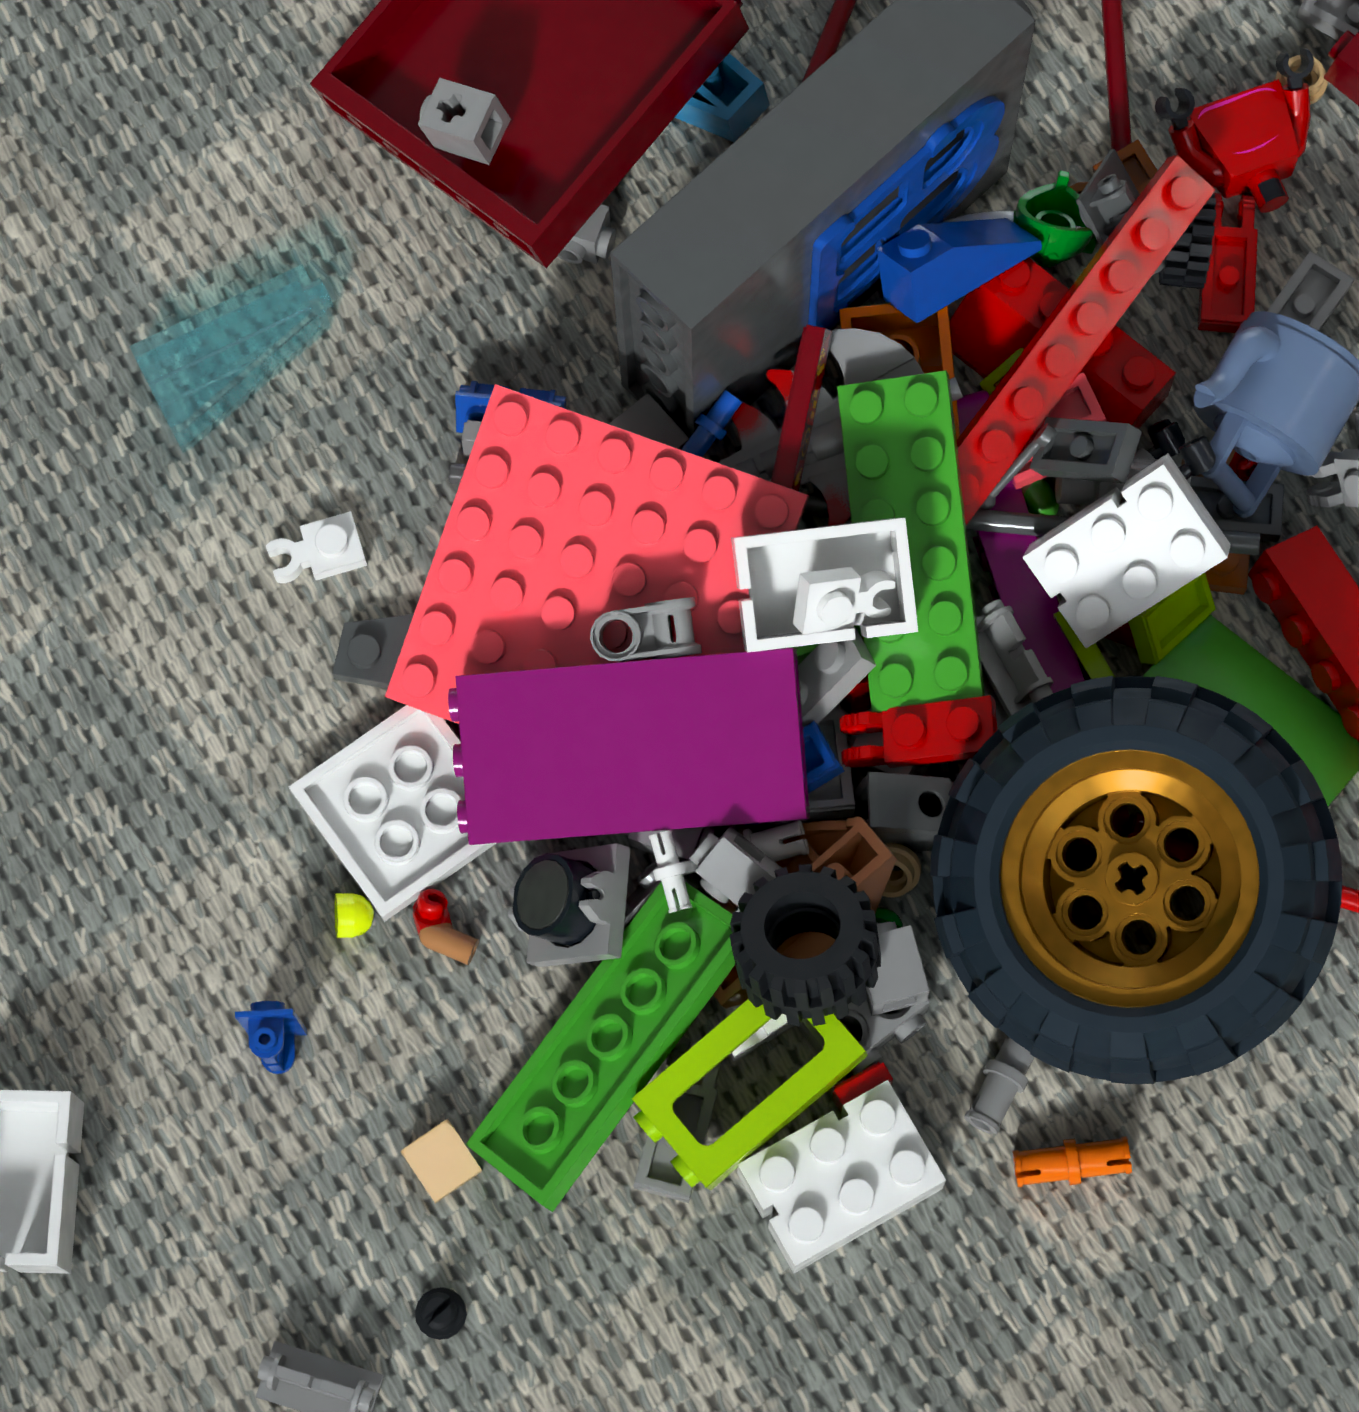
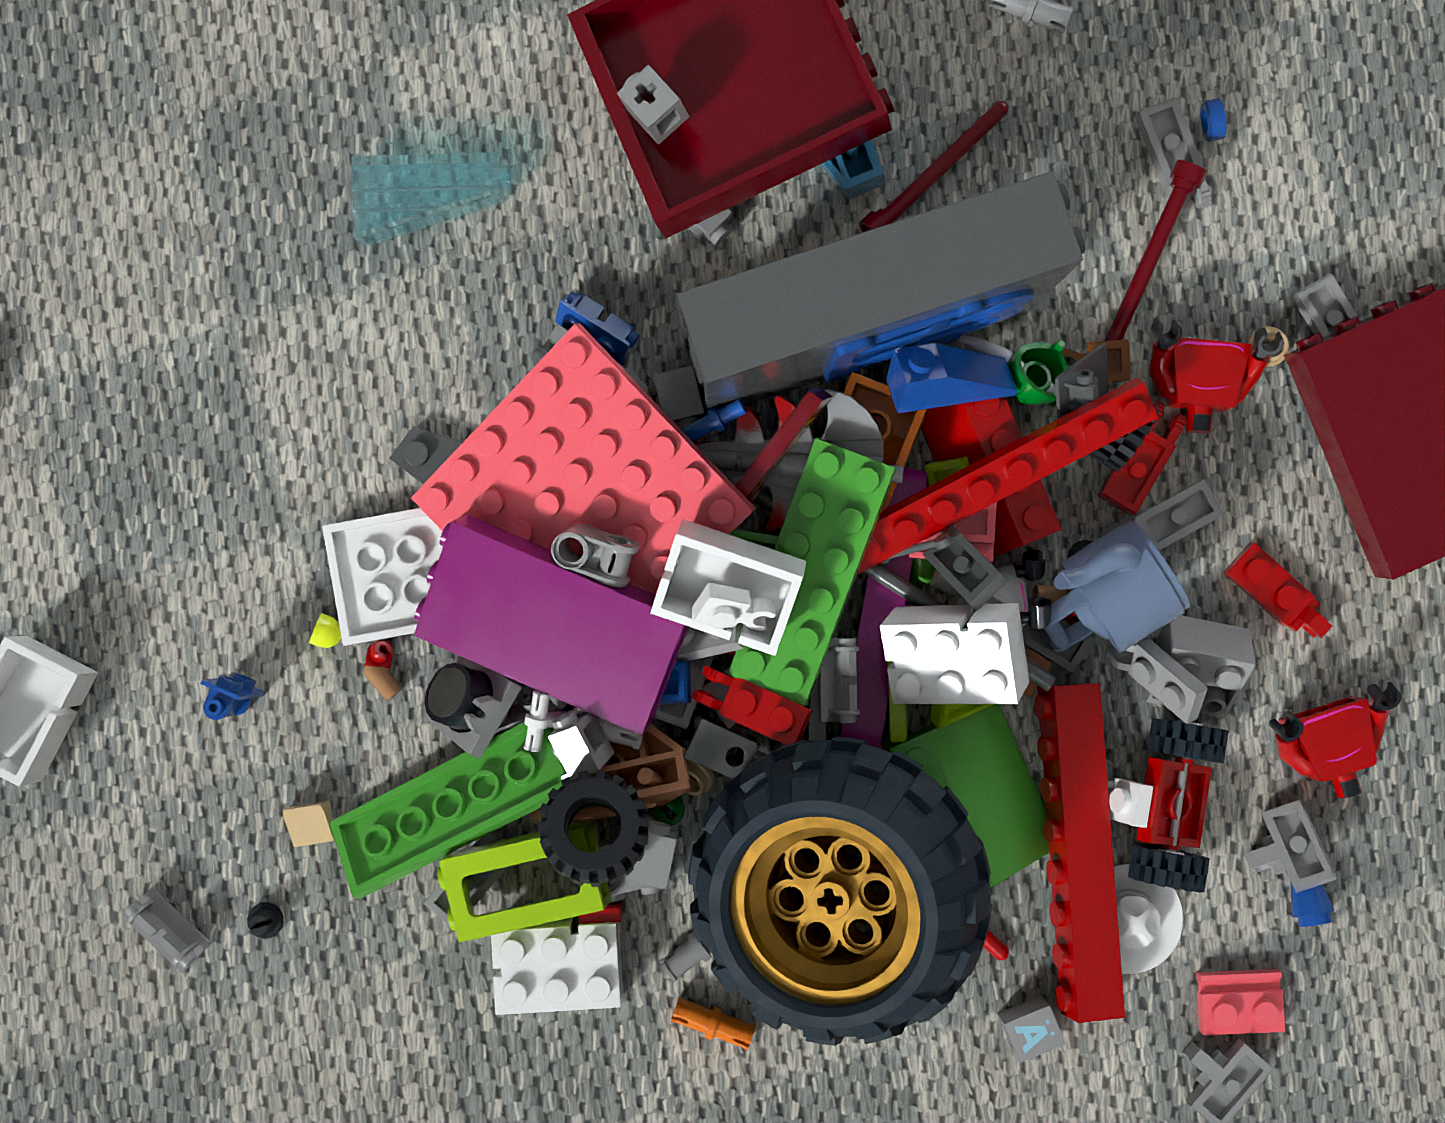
camera: 20 degrees right, 15 degrees up
white plate [266,511,367,583] -> none

